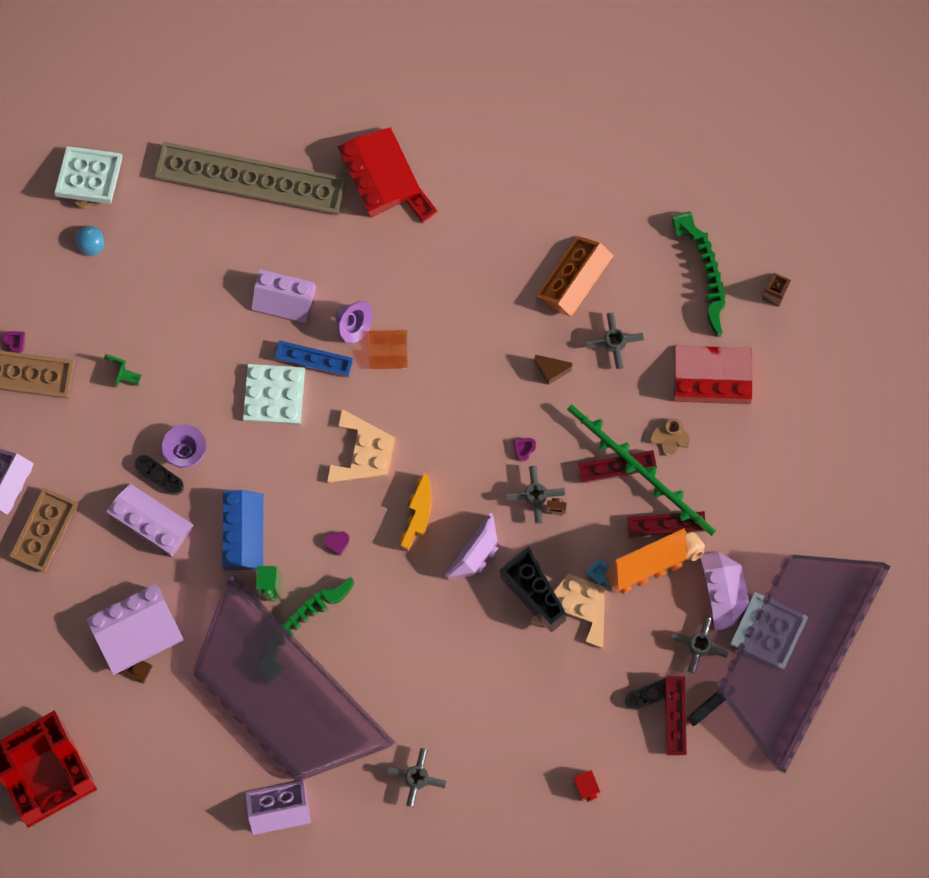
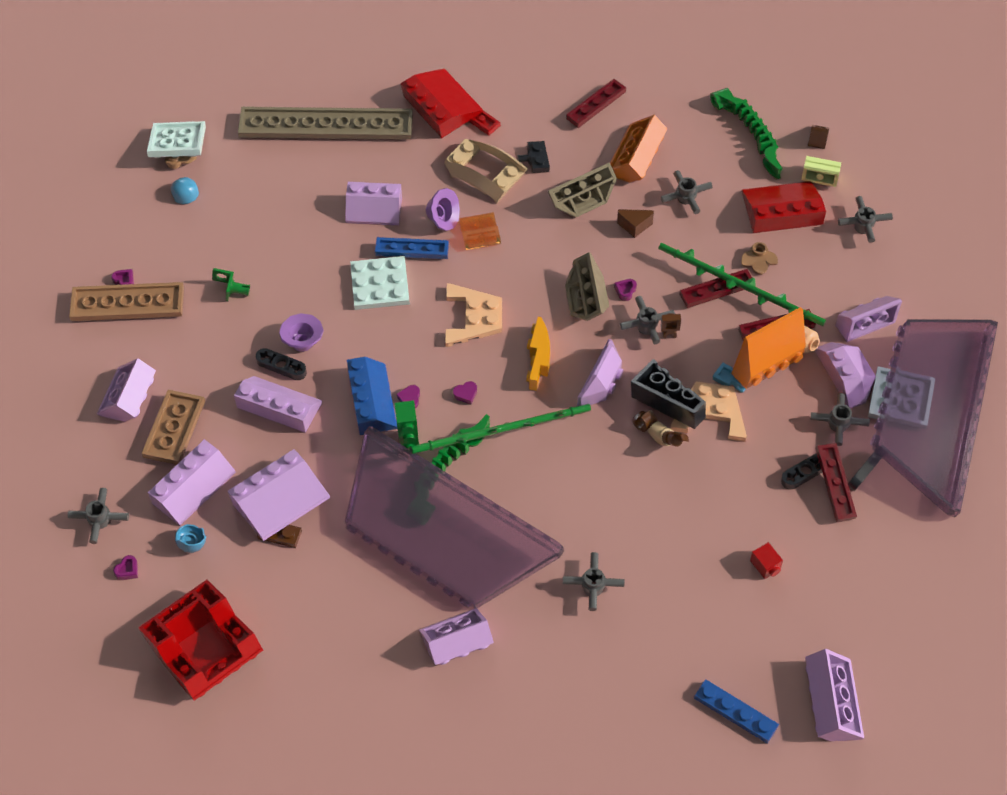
camera: 15 degrees left, 20 degrees down
none -> lavender slope [148,439,236,526]
none -> dark azure hair [175,524,207,553]
none -> magenta tile [397,385,420,408]
none -> green plant [410,404,591,454]
none -> tan wedge [444,139,528,204]
none -> black plate [517,141,550,173]
none -> dark tan wedge [548,162,617,218]
none -> dark tan wedge [565,252,609,321]
none -> dark red plate [566,79,626,128]
none -> reddish brown piece [632,409,689,447]
none -> yellowish green brick [801,156,841,187]
none -> lavender slope [835,296,902,342]
none -> dark grey bar [838,196,893,243]

